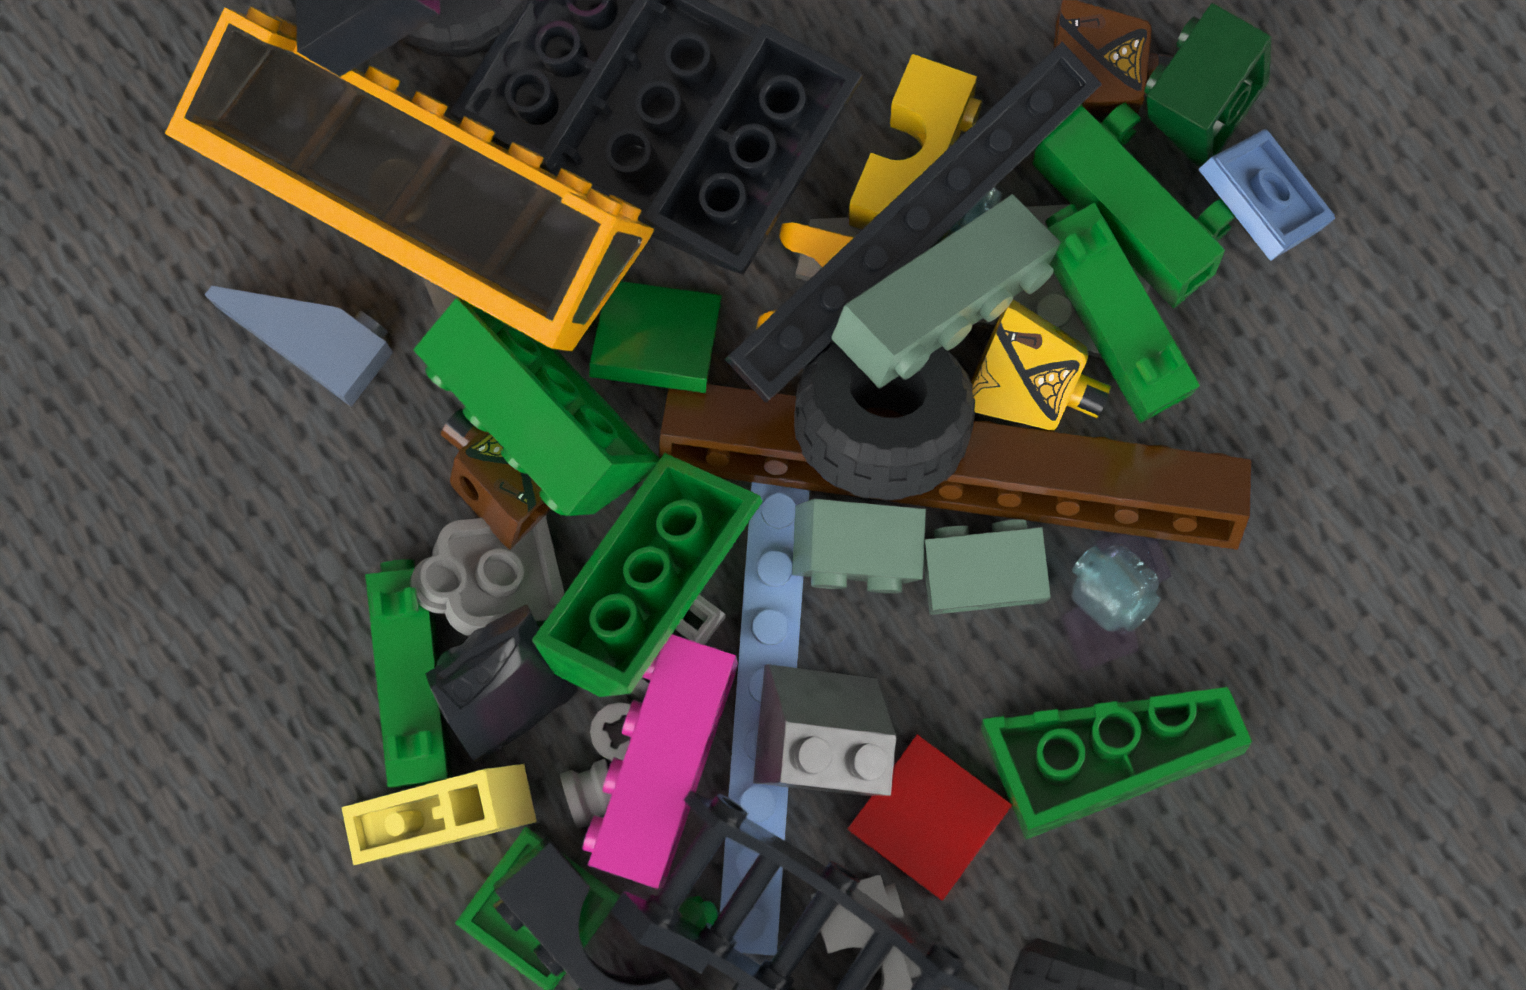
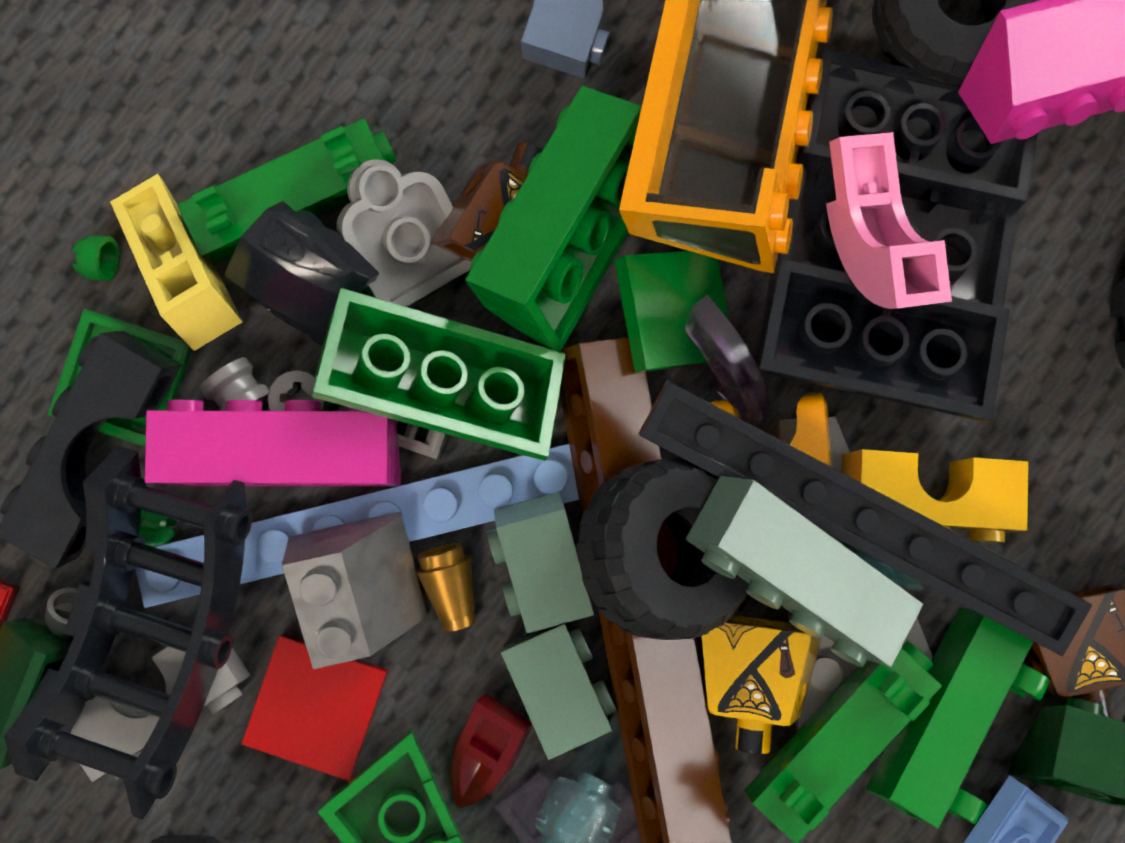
camera: 70 degrees right, 5 degrees up
none -> green hinge [71,235,120,281]
none -> pearl gold cone [416,543,476,632]
none -> dark red plate [451,693,533,808]
none -> tile [685,295,770,427]
none -> bright pink arch [826,132,952,309]

